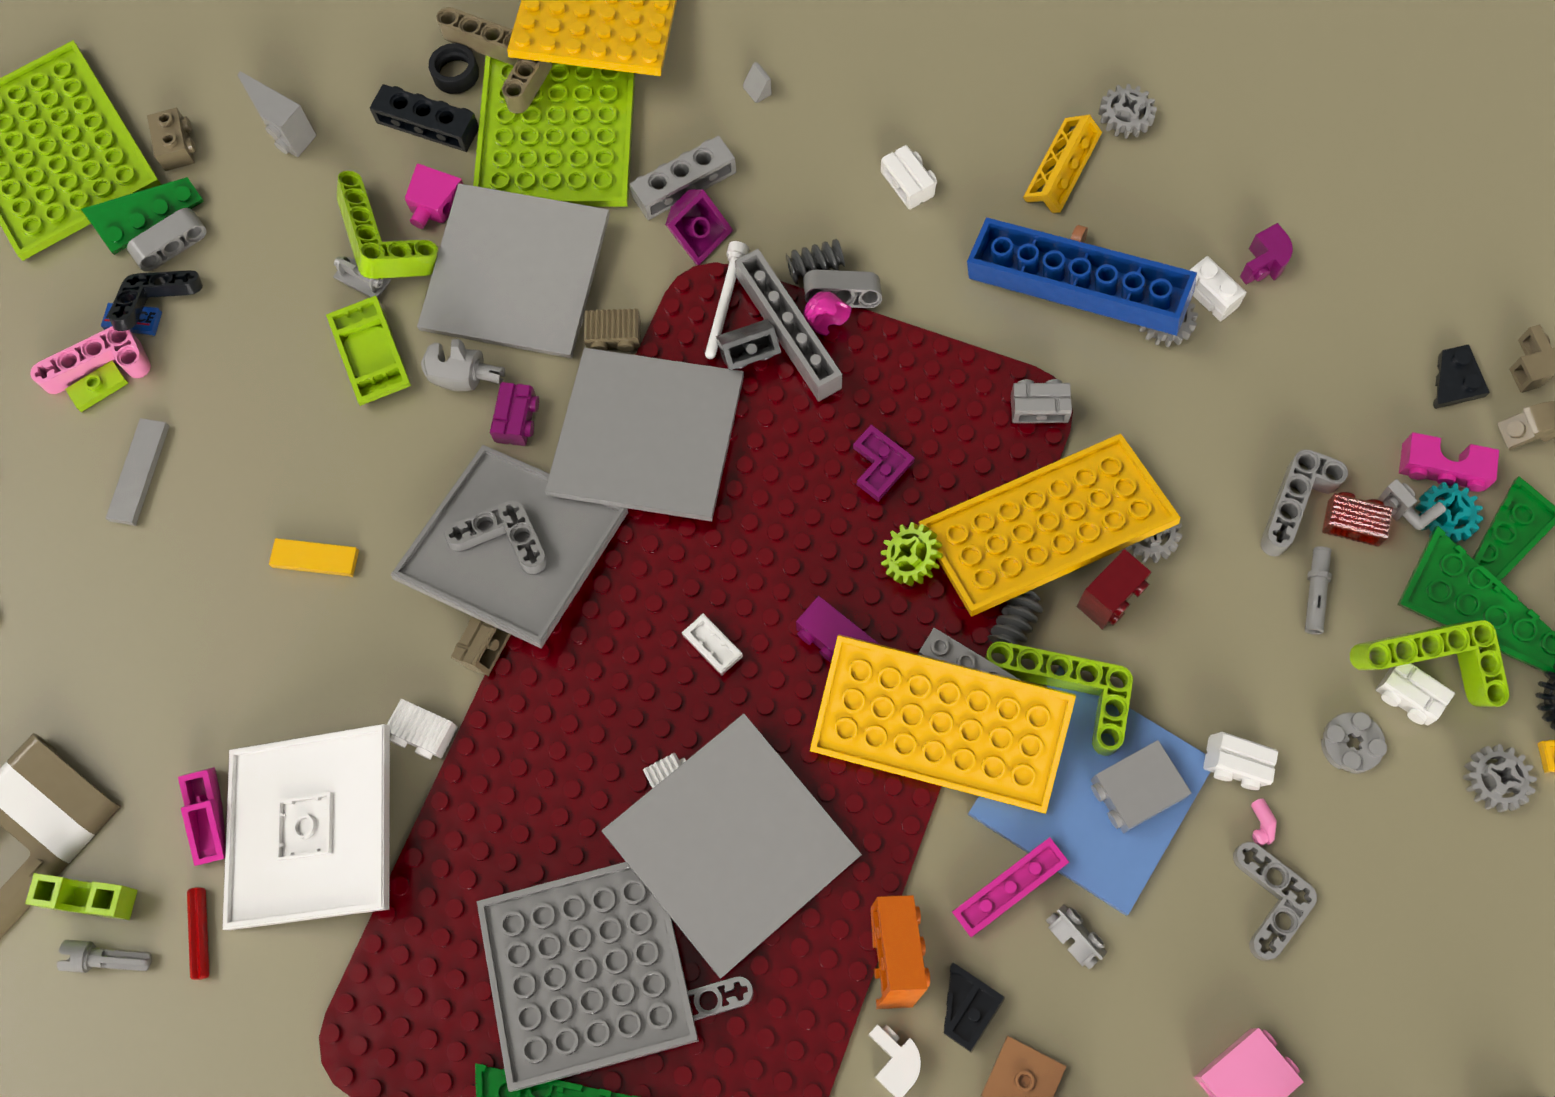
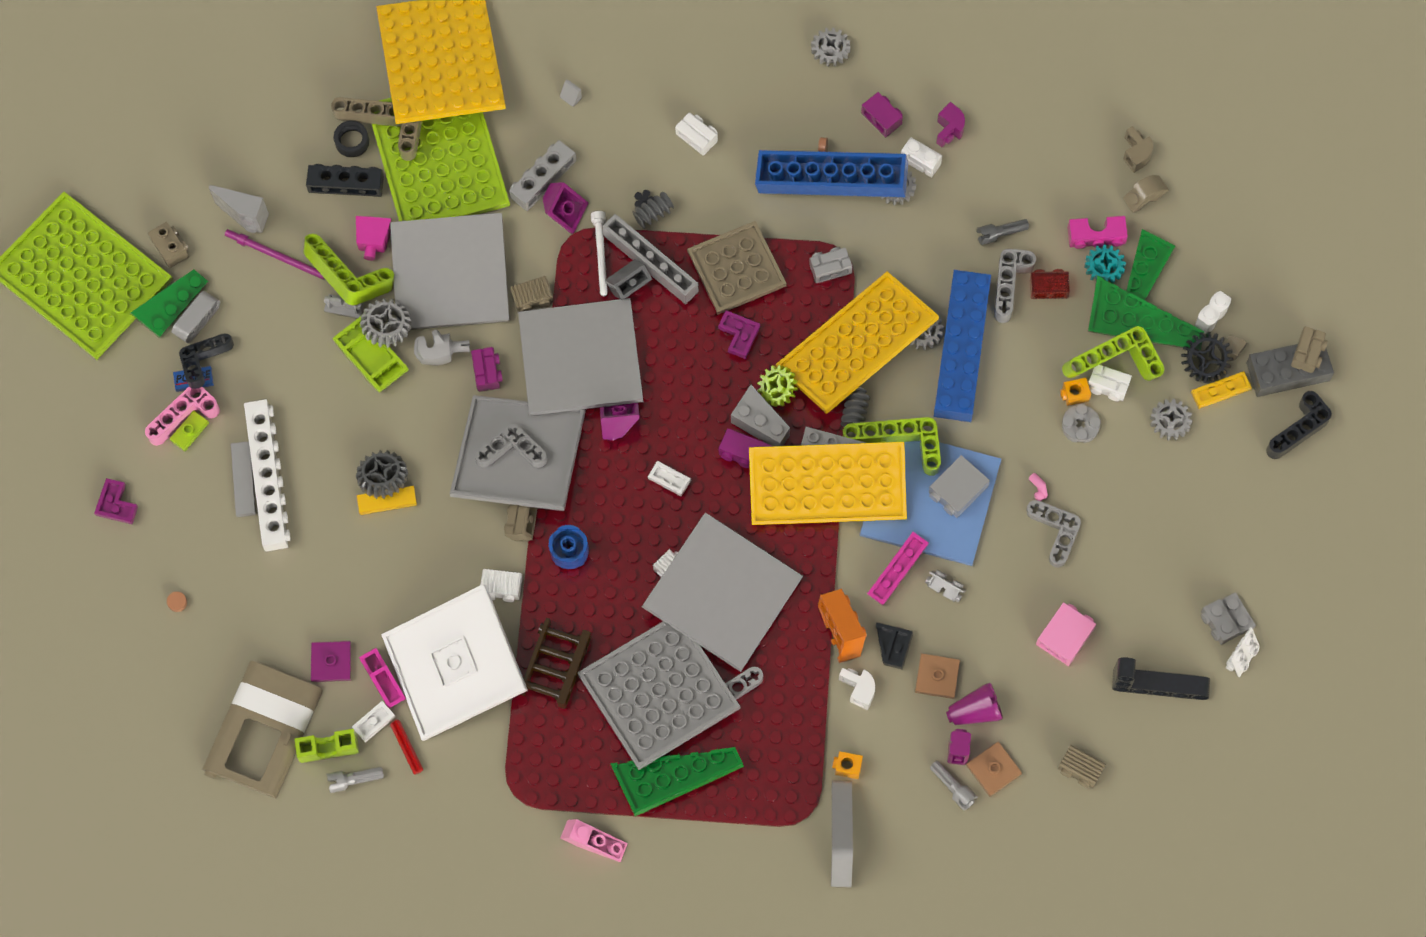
camera: 20 degrees left, 0 degrees up
light grey beam [803,270,882,308] -> none
dark pink hair [803,291,852,336] -> none
yellow fence [1023,114,1102,213] -> none
dark red brick [1076,549,1152,630] -> none
white brick [1203,732,1278,790] -> none
light grey pin [1305,546,1332,634] -> none
light grey plate [1377,479,1447,530] -> none
black wing [1433,344,1490,409] -> none
none -> magenta bar [225,229,325,280]
none -> white brick [244,399,291,552]
none -> magenta plate [311,641,351,682]
none -> white plate [352,701,395,743]
none -> dark grey gear [356,450,408,499]
none -> light grey gear [360,298,412,348]
none -> dark brown fence [521,618,592,709]
none -> blue brick [549,525,589,569]
none -> magenta slope [600,403,639,440]
none -> black plant [634,190,654,208]
none -> dark tan plate [687,221,786,314]
none -> light grey wedge [731,385,790,446]
none -> magenta brick [861,92,903,138]
none -> blue brick [933,270,991,422]
none -> dark grey piece [976,219,1029,245]
none -> light orange brick [1060,377,1091,406]

